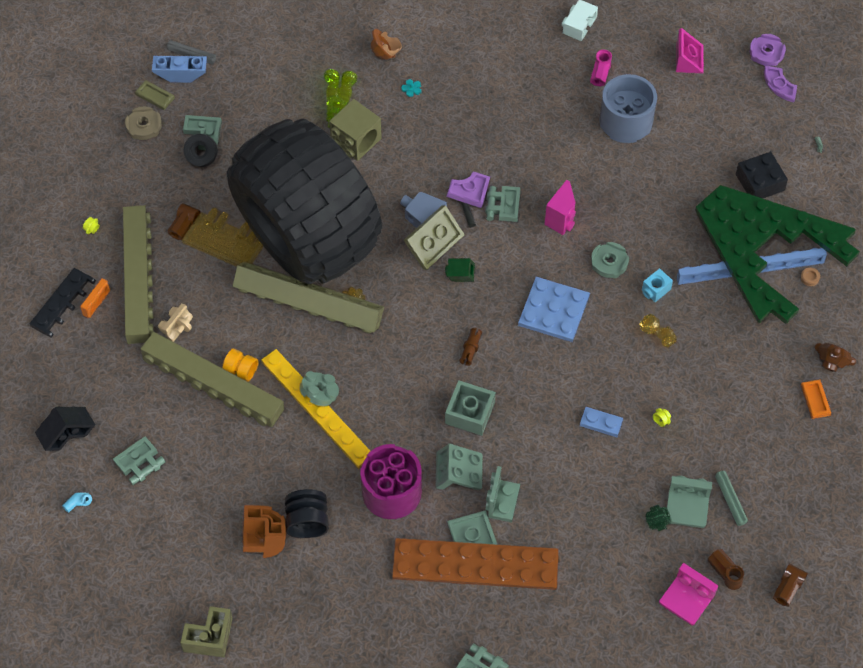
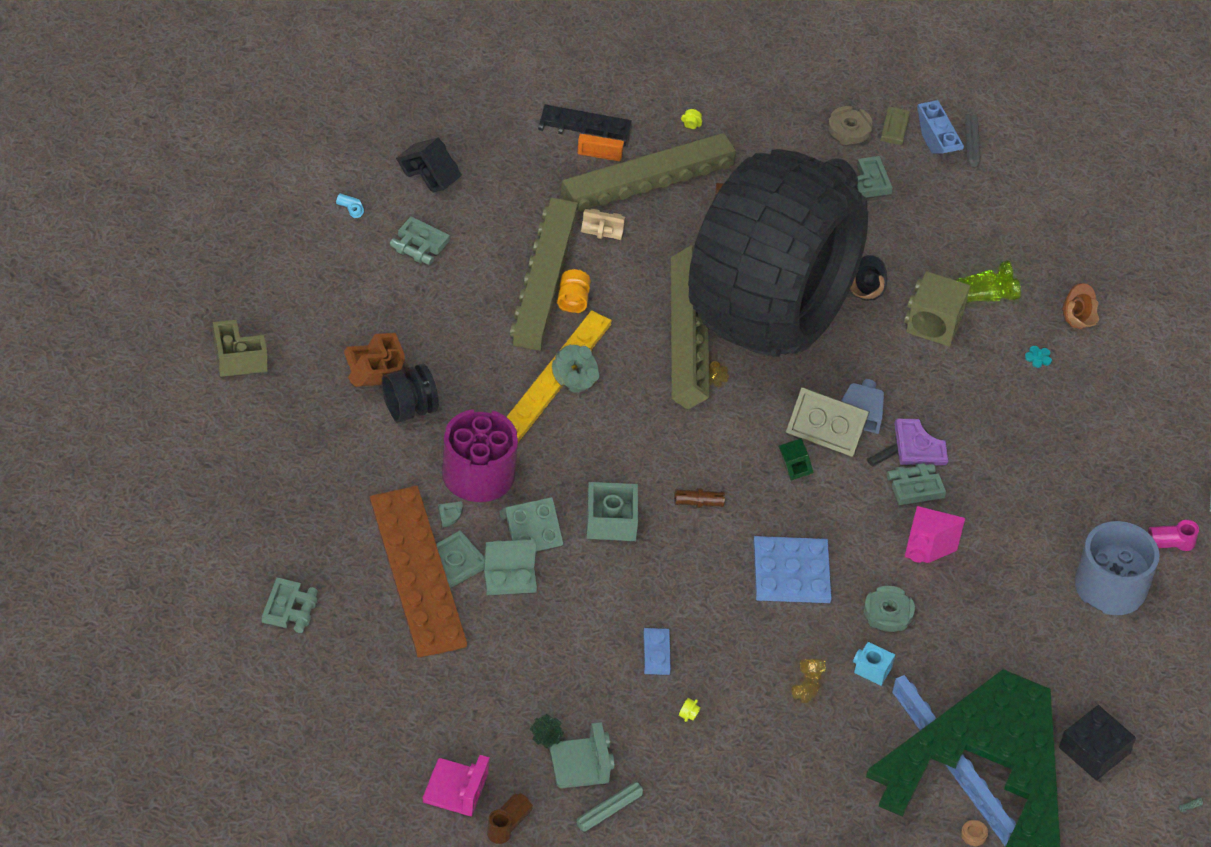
camera: 65 degrees right, 10 degrees down
none -> sand green tile [438,501,463,528]

